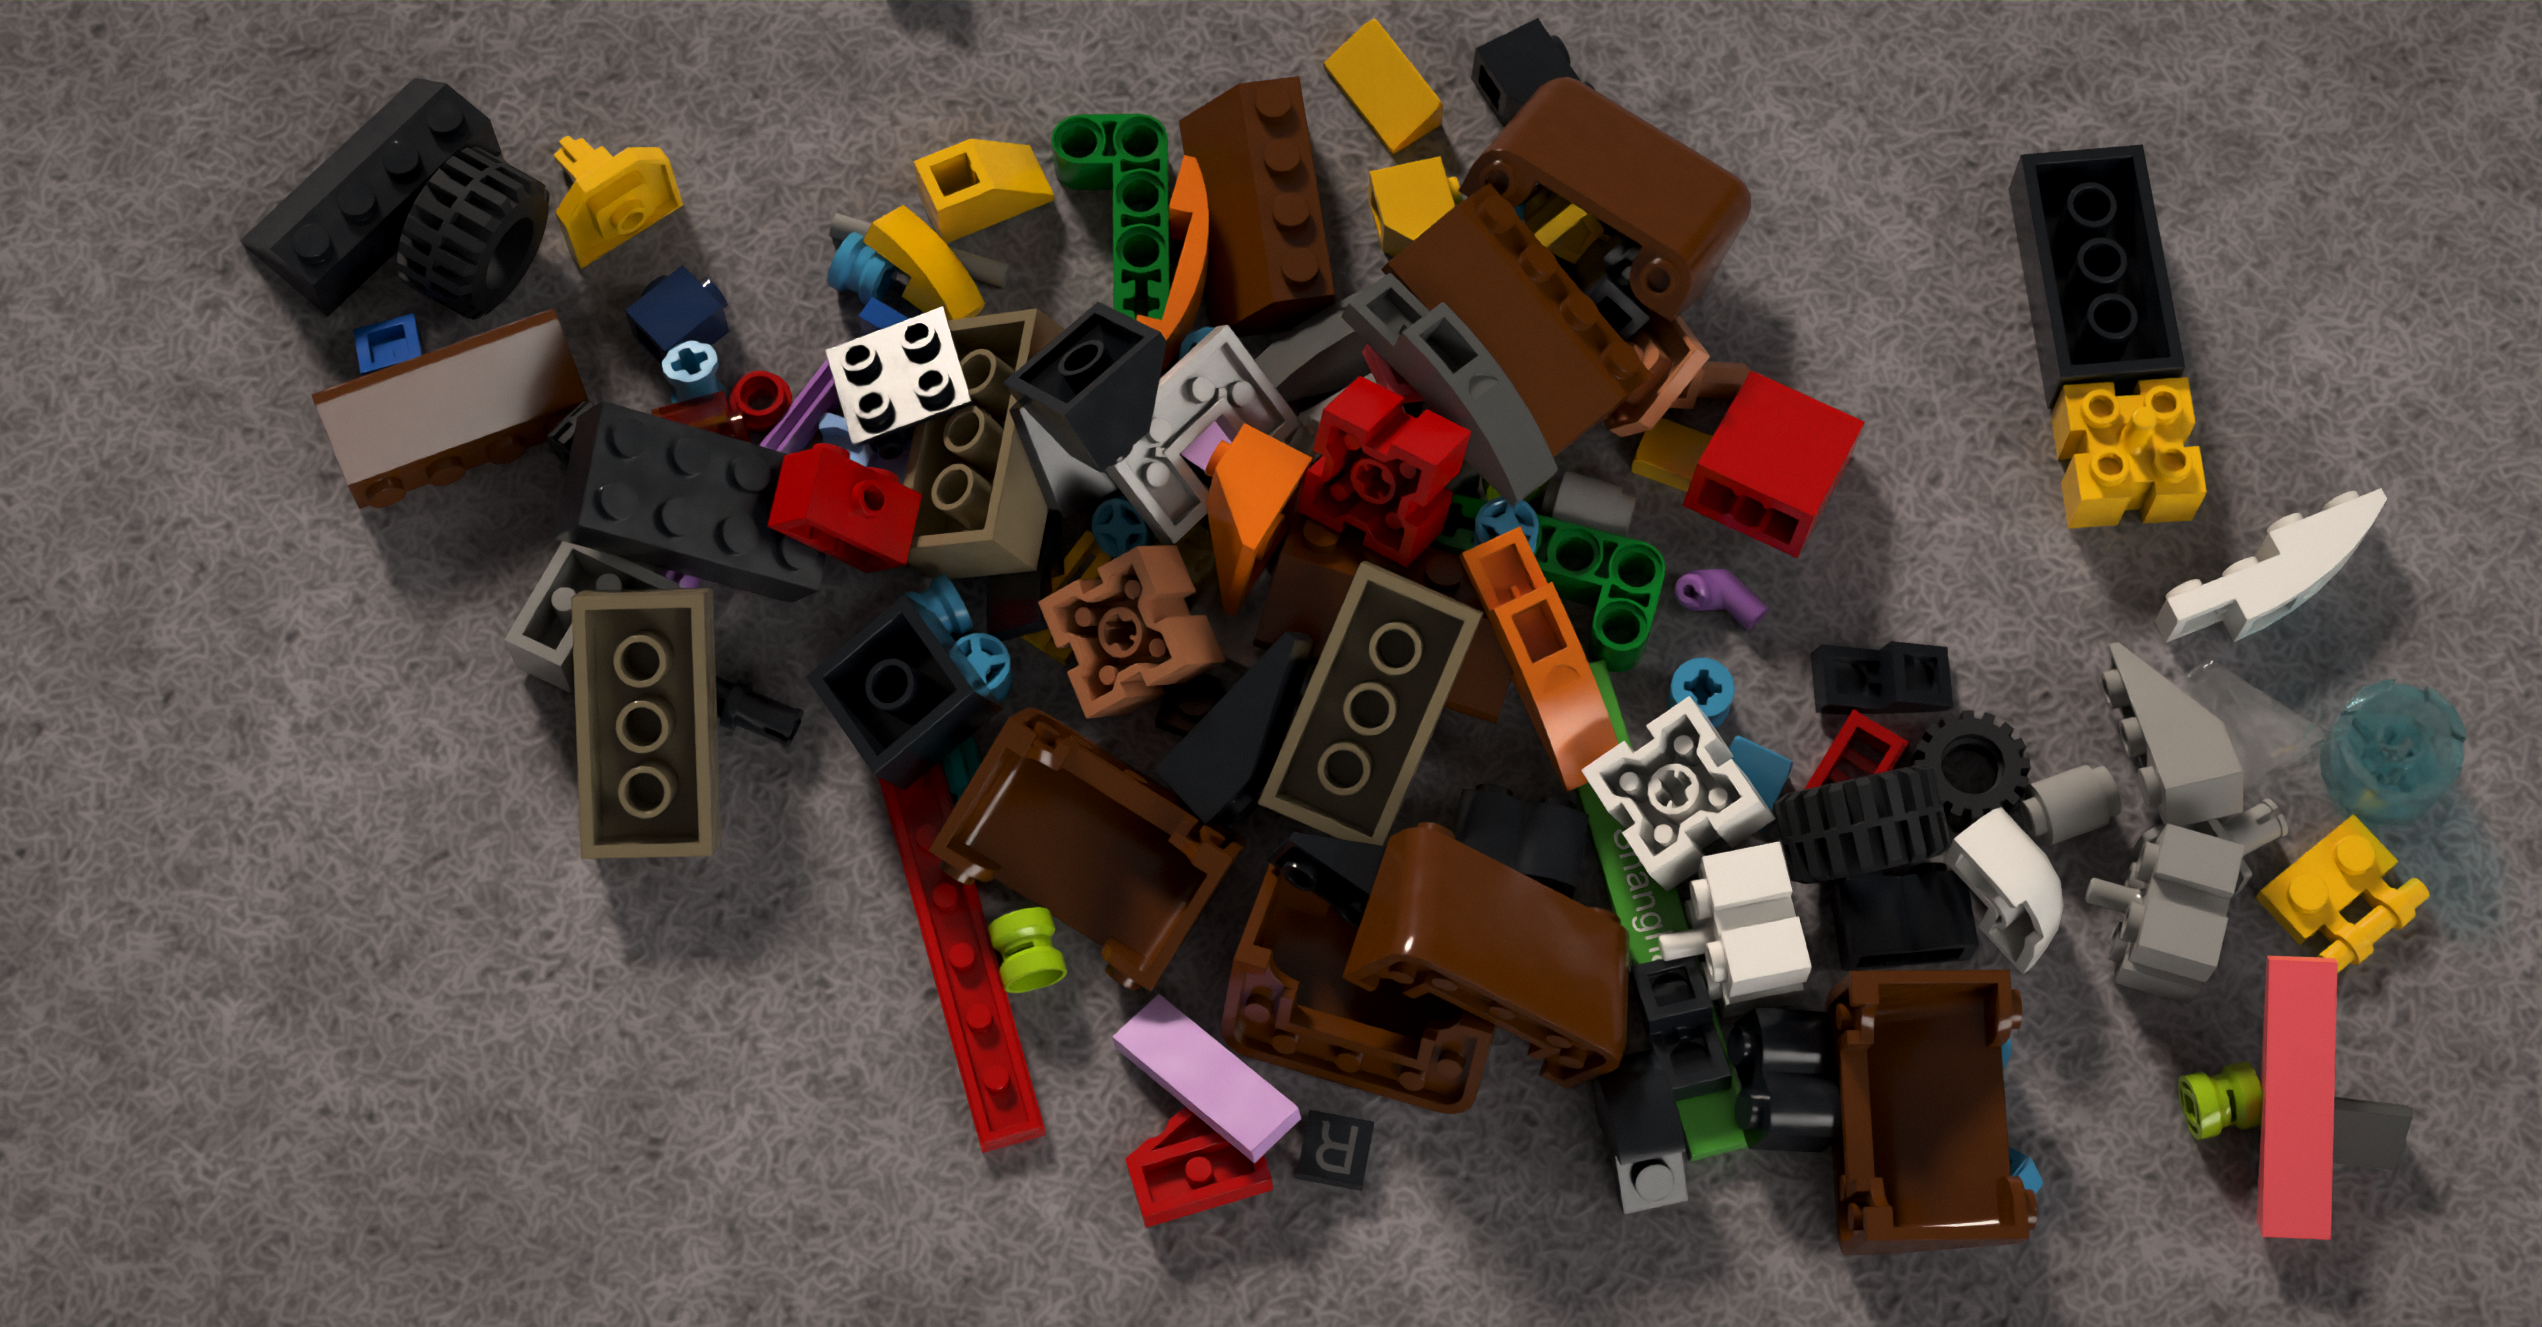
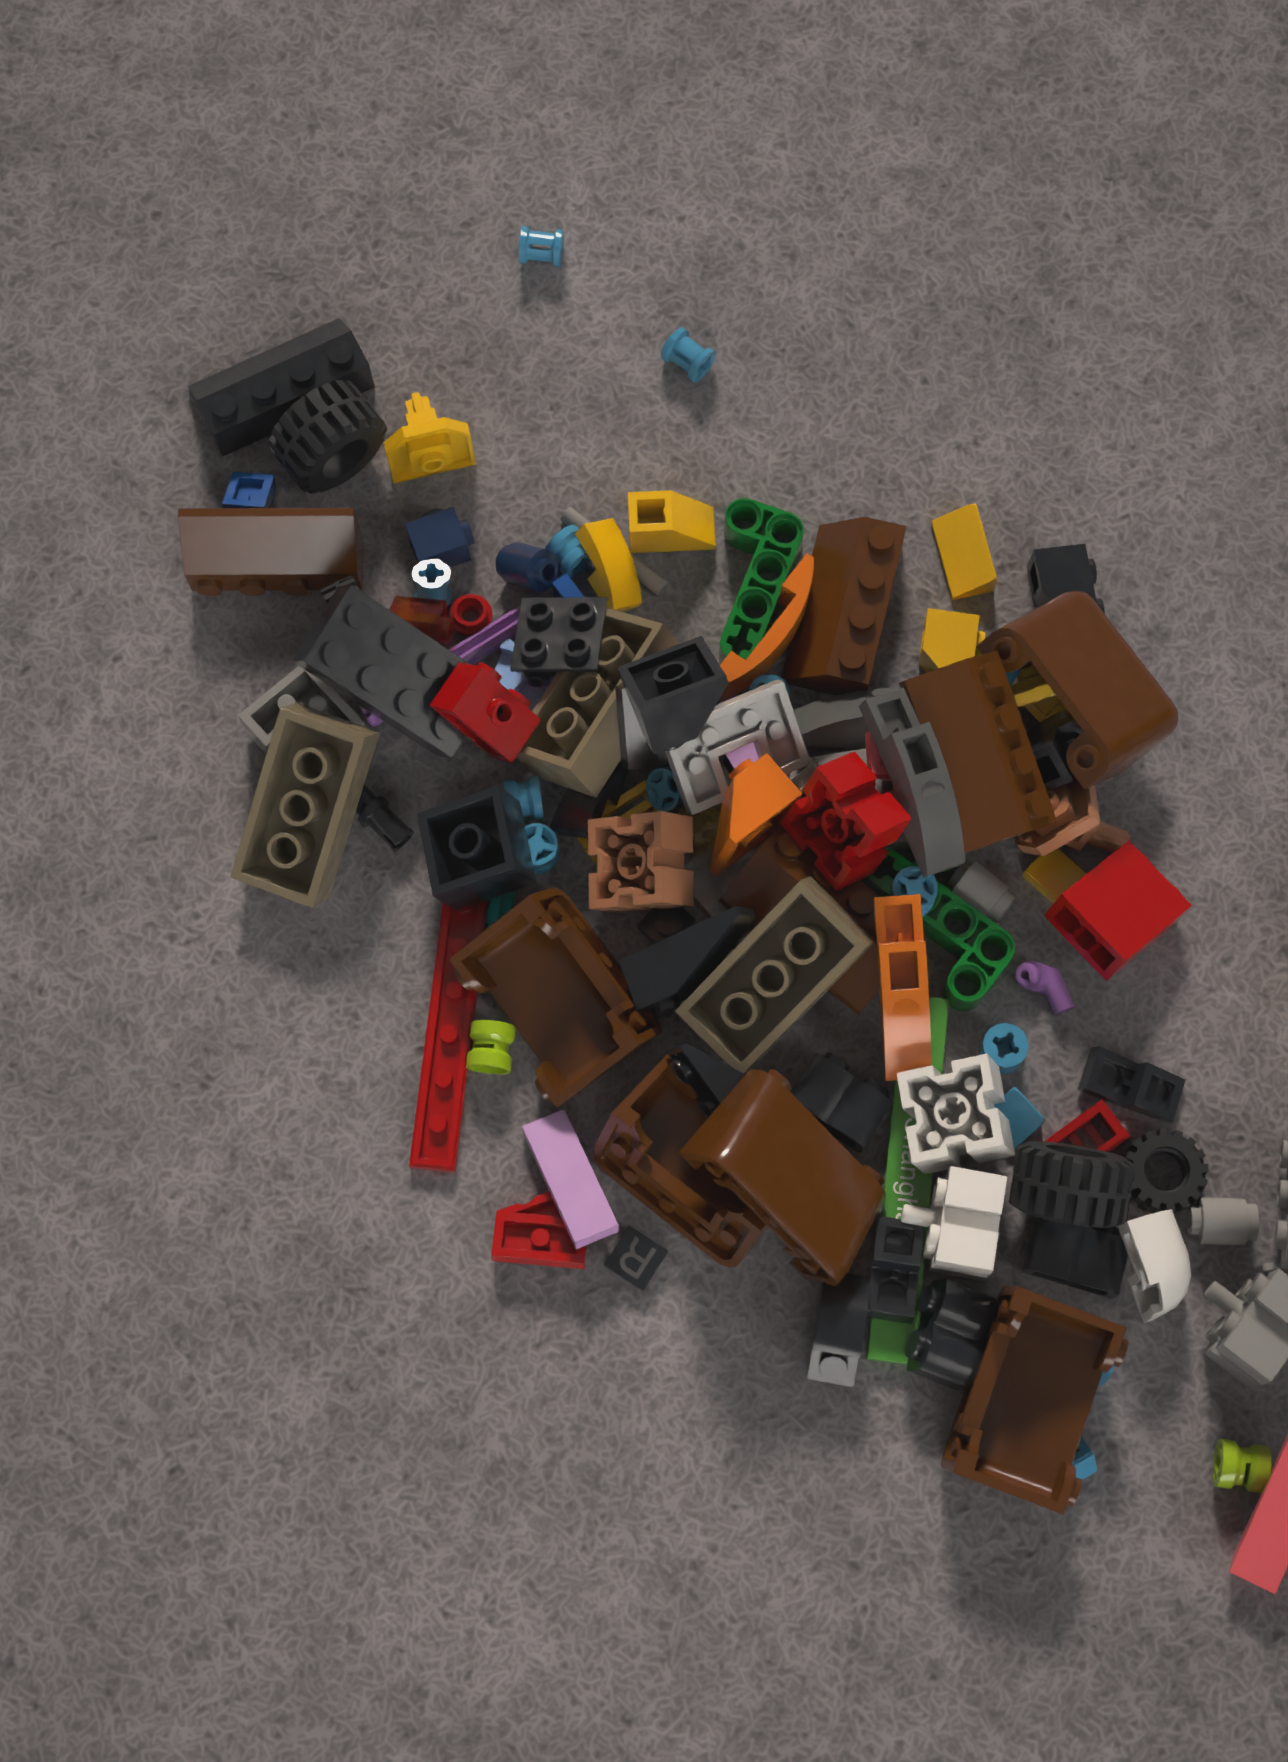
camera: 25 degrees right, 5 degrees up
none -> dark blue brick [495,542,559,592]

